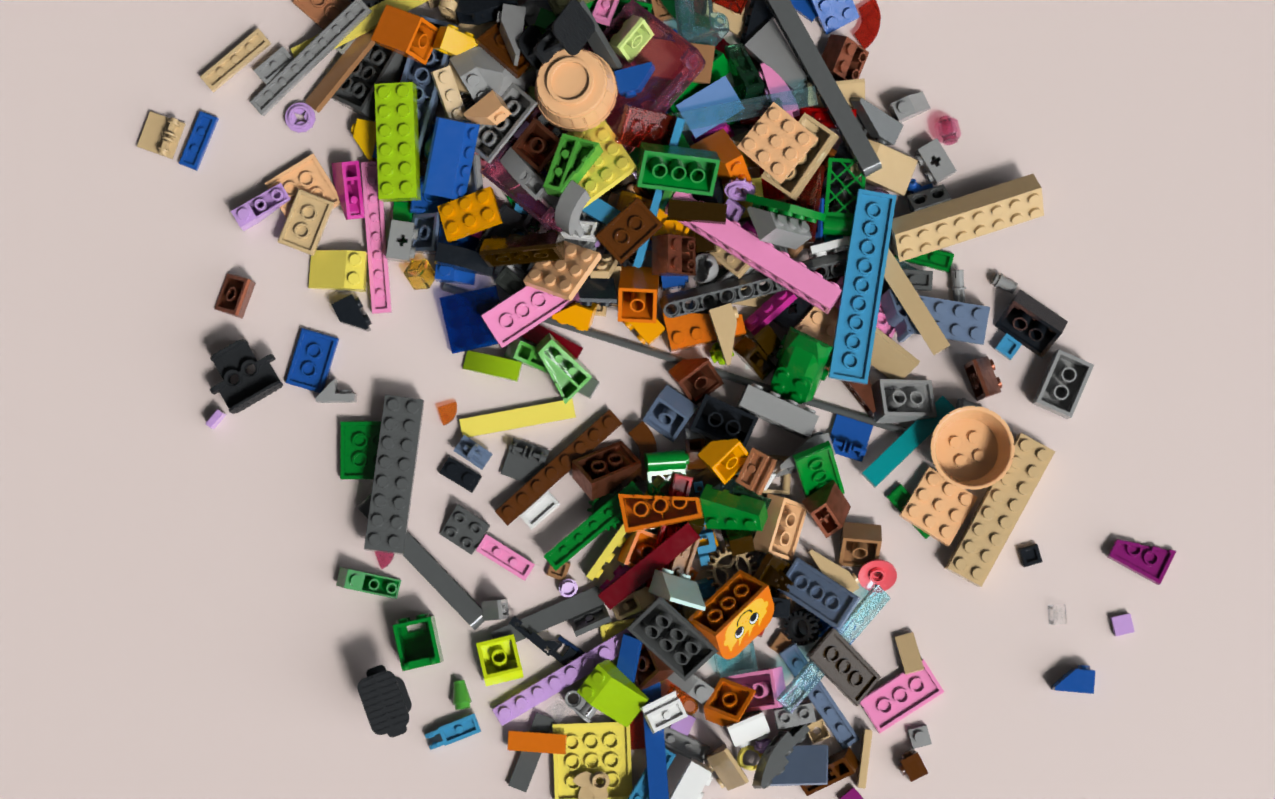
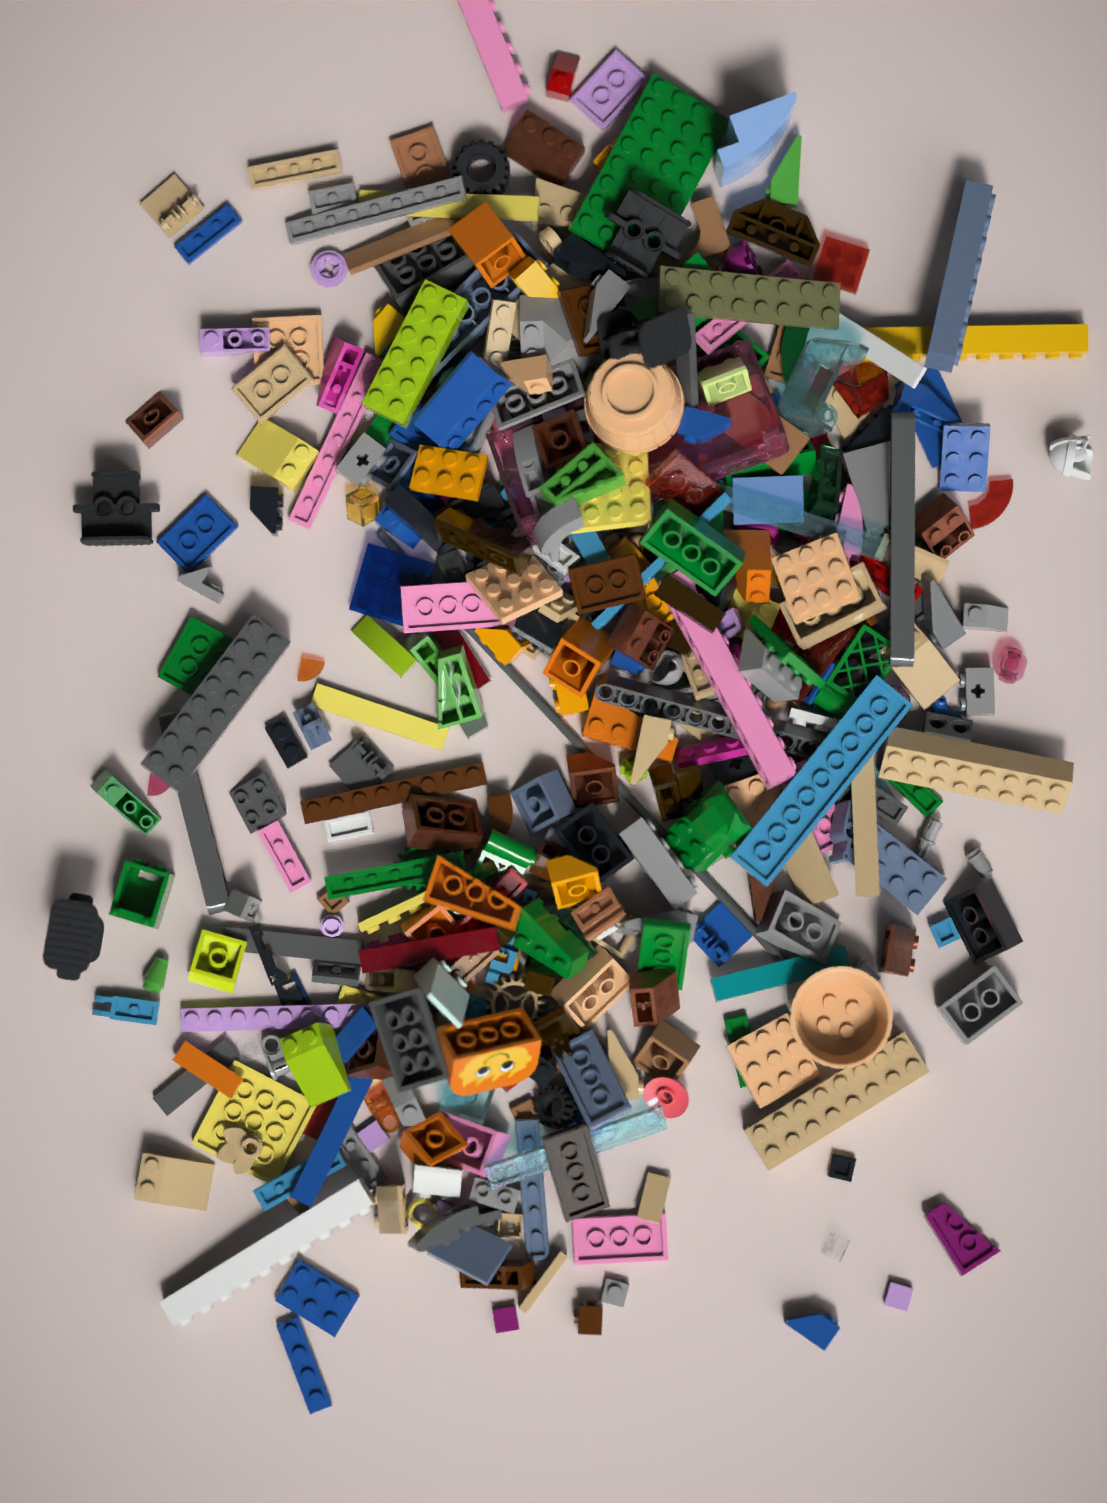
camera: 35 degrees right, 0 degrees up
lavender tile [206,409,226,429] -> none
white plate [640,691,688,734] -> none
lavender gear [724,178,755,201] -> none

